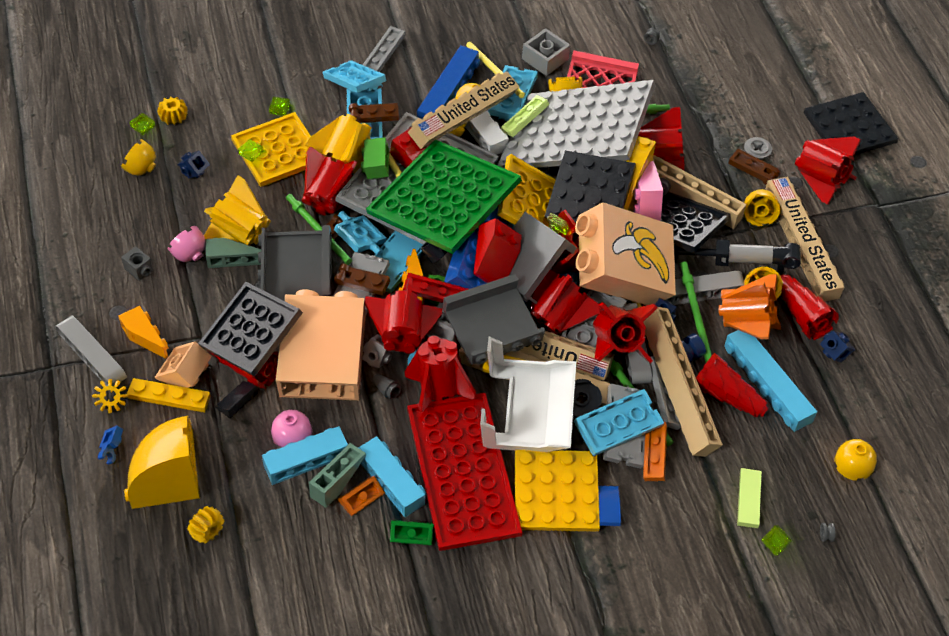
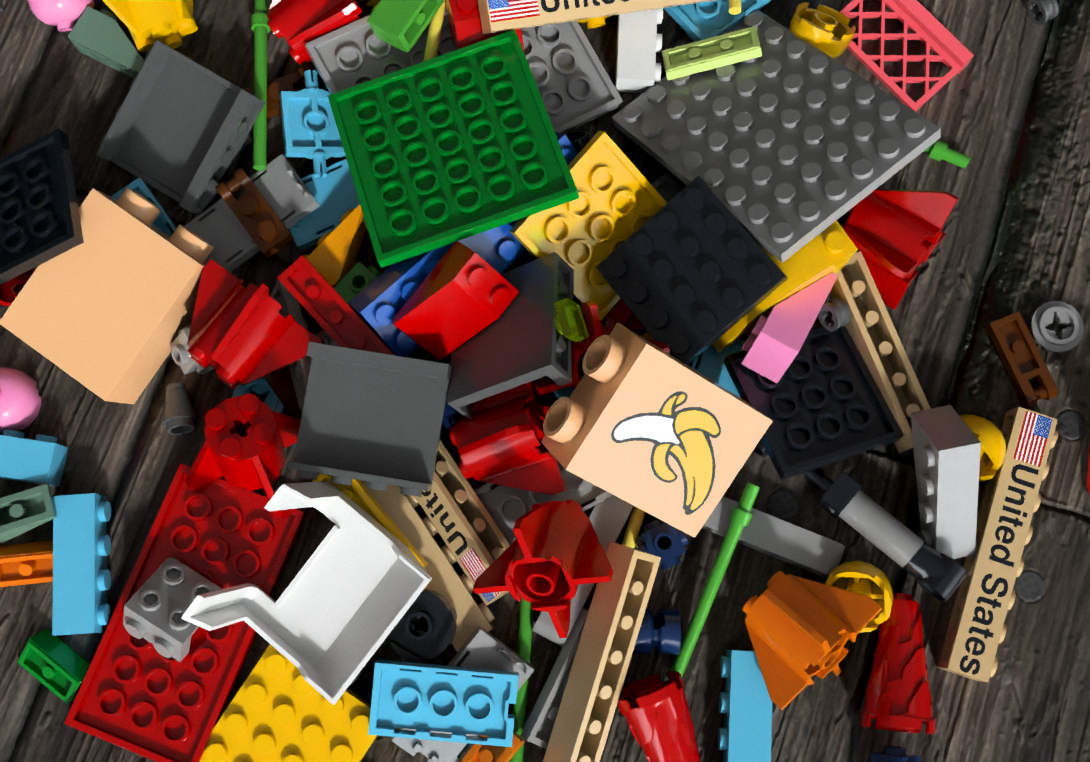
camera: 35 degrees right, 25 degrees up
none -> light grey bracket [123,558,221,662]
none -> light grey wedge [910,405,981,559]

